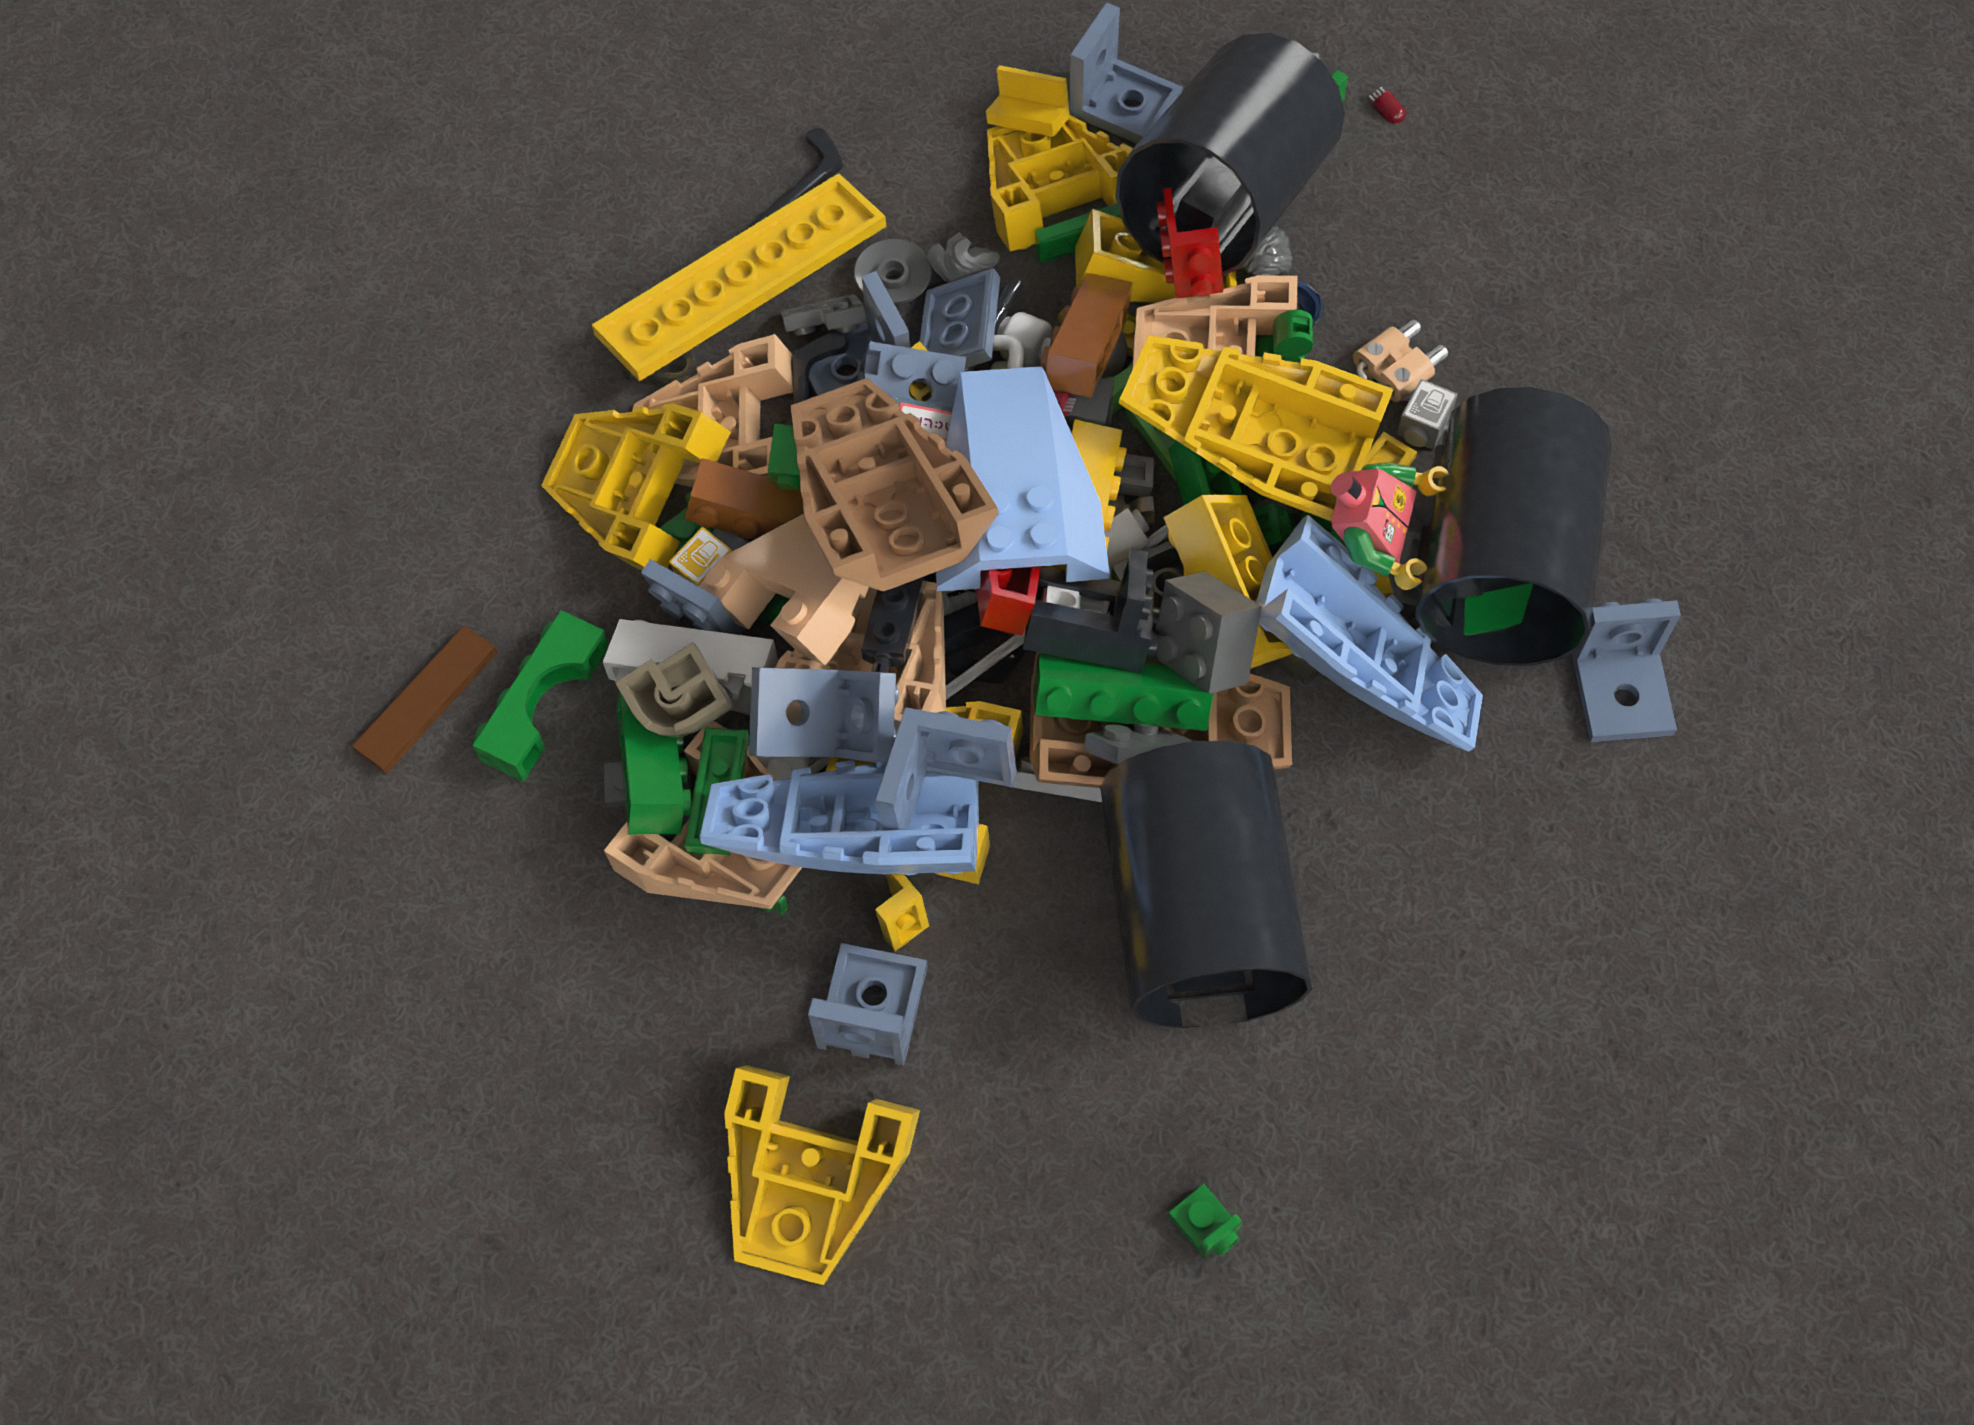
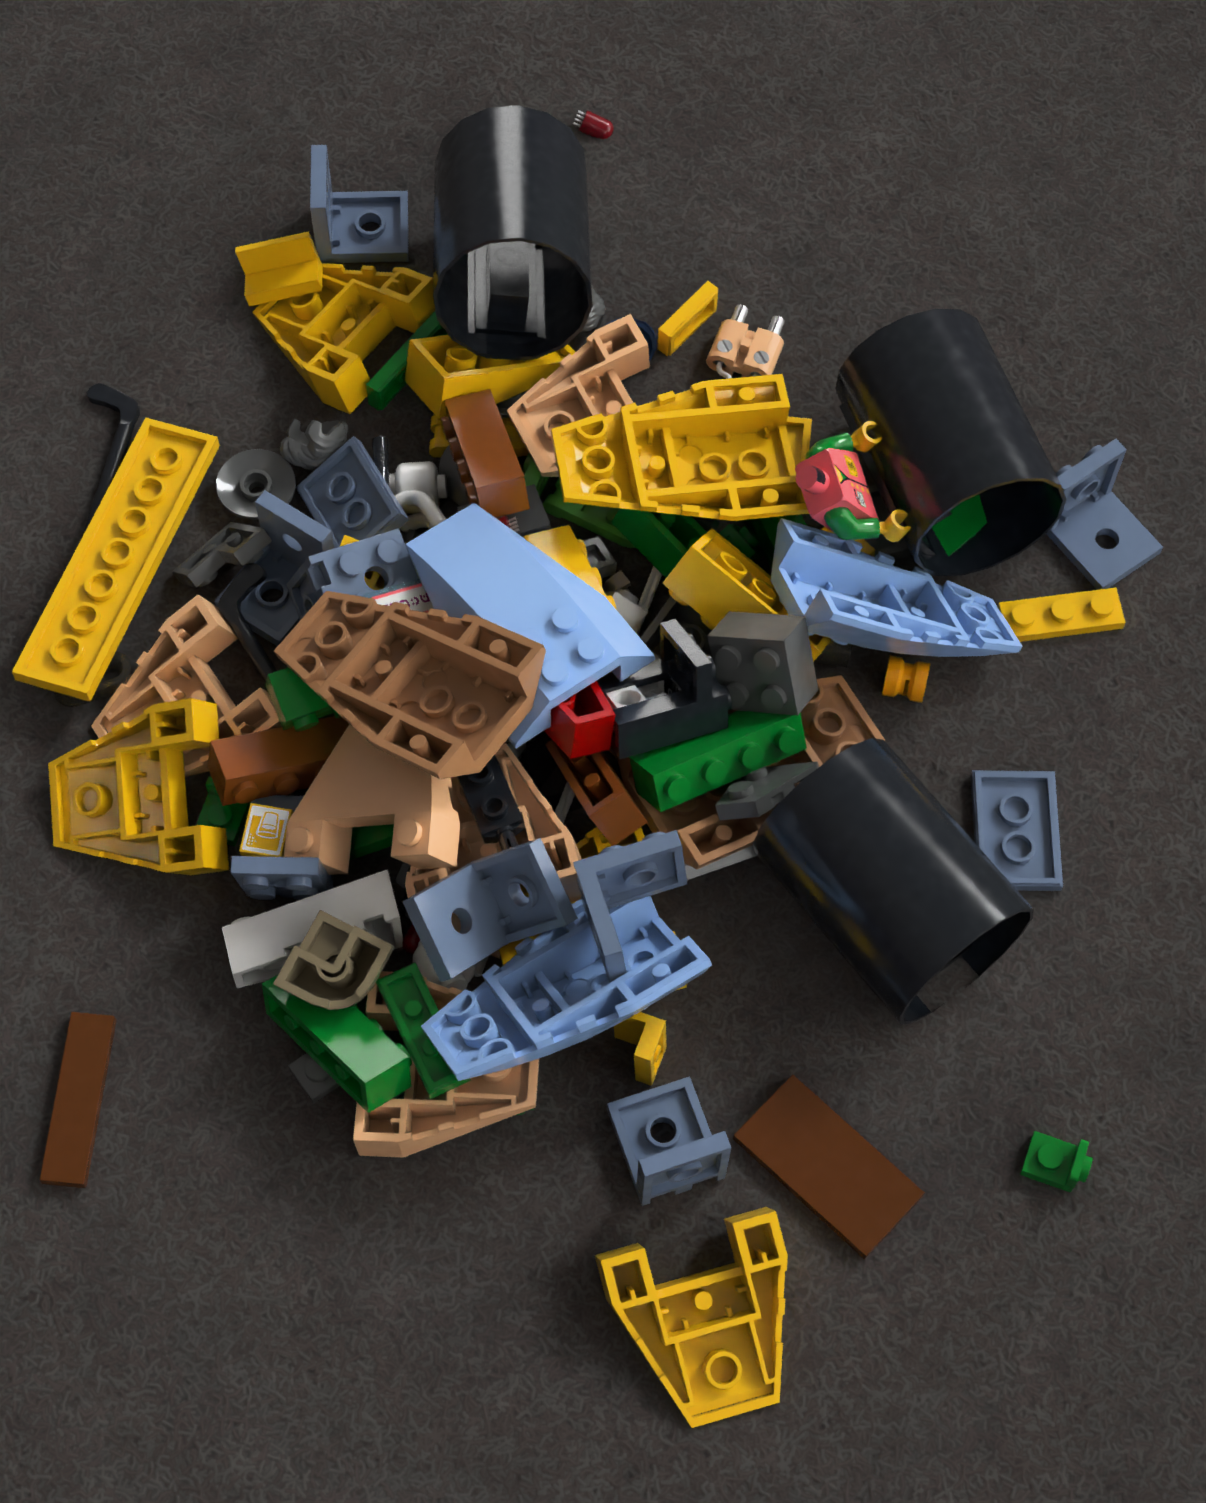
camera: 35 degrees left, 0 degrees up
green arch [473,610,609,782] -> none
red bracket [1157,188,1223,299] -> none
green leg [1255,310,1313,363] -> none
light grey brick [1397,379,1458,450] -> none
none -> dark orange brick [545,740,648,846]
none -> yellow tile [657,281,718,356]
none -> reddish brown tile [733,1075,925,1260]
none -> light orange wheel [882,655,930,703]
none -> sand blue tile [971,770,1063,891]
none -> yellow plate [998,587,1126,642]

